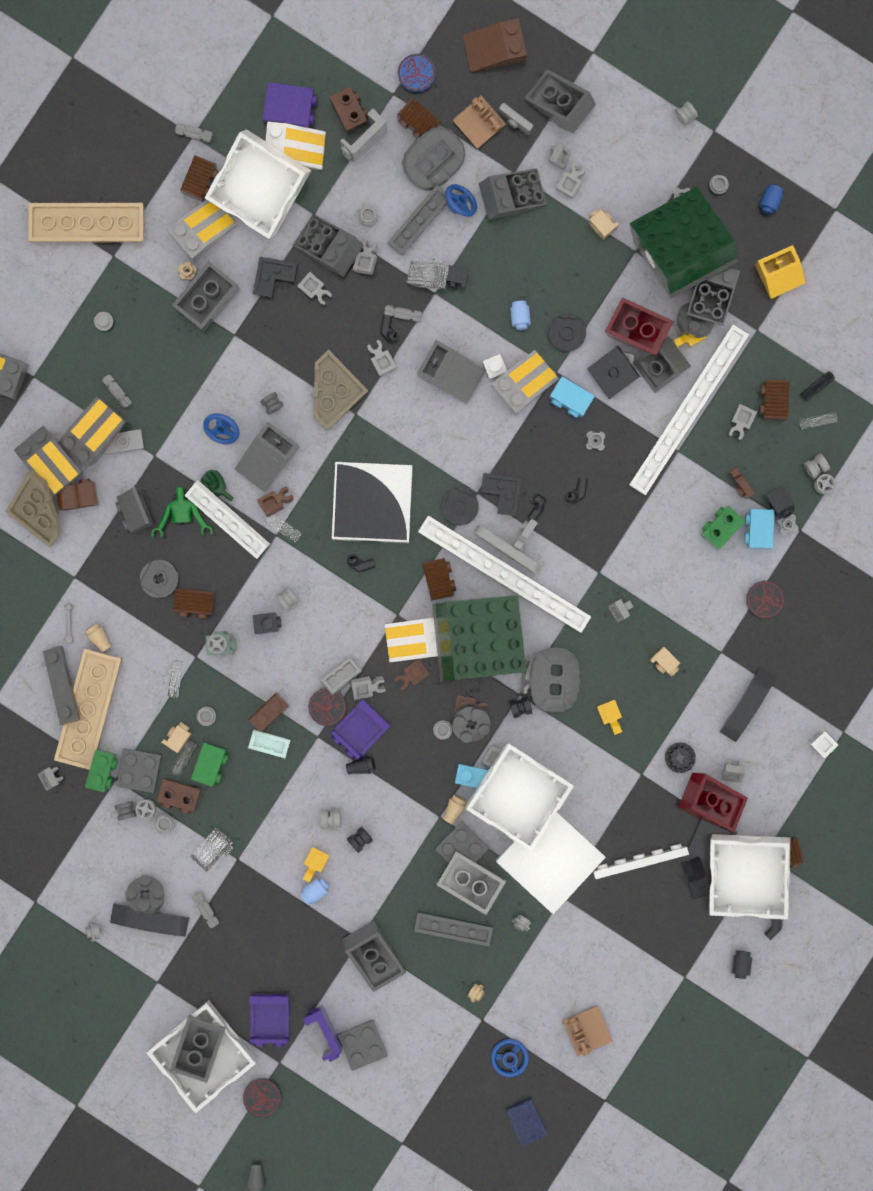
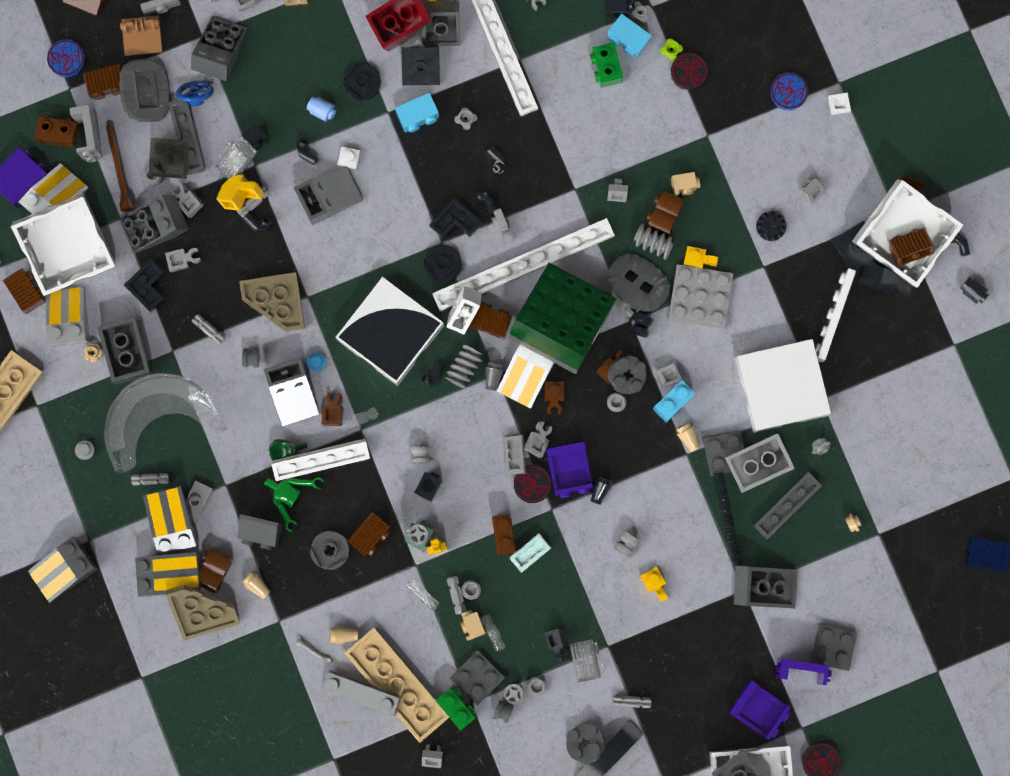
camera: 55 degrees left, 5 degrees down
reddish brown brick [157,778,202,814] -> none
green brick [191,742,229,787] -> none
blue piece [203,413,239,444] -> none
light blue brick [300,878,329,905] -> none
black wheel [347,826,373,853] -> none
light grey plate [368,340,397,376] -> none
white tile [465,742,574,852] -> none
light grey beam [473,525,540,574] -> none
light grey slope [491,350,559,416] -> none
blue piece [491,1039,529,1078] -> none
medium nougat hinge [563,1006,613,1057] -> none
dark red slope [678,773,748,833] -> none
black slope [719,667,776,742] -> none
reddish brown plate [729,467,755,499] -> none
none -> clear windscreen [104,373,228,474]
none -> reddish brown piece [106,124,136,212]
none -> clear smoke slope [148,138,189,179]
none -> light grey axle [192,314,225,345]
none -> yellow brick [216,175,264,211]
none -> tan cone [242,571,270,599]
none -> black arm [297,138,318,165]
none -> dark azure plate [307,353,326,372]
none -> yellow plate [427,538,448,556]
none -> light grey piece [446,345,482,389]
none -> white brick [447,286,481,334]
none -> light grey axle [447,576,467,614]
none -> dark grey cone [485,362,504,391]
none -> black plate [544,627,571,663]
none -> light grey piece [633,223,675,260]
none -> reddish brown brick [646,190,684,236]
none -> lime plate [660,39,683,61]
none -> light grey plate [668,264,733,330]
none -> black piece [713,473,743,566]
none -> tile [770,73,808,111]
none -> reddish brown brick [889,227,934,267]

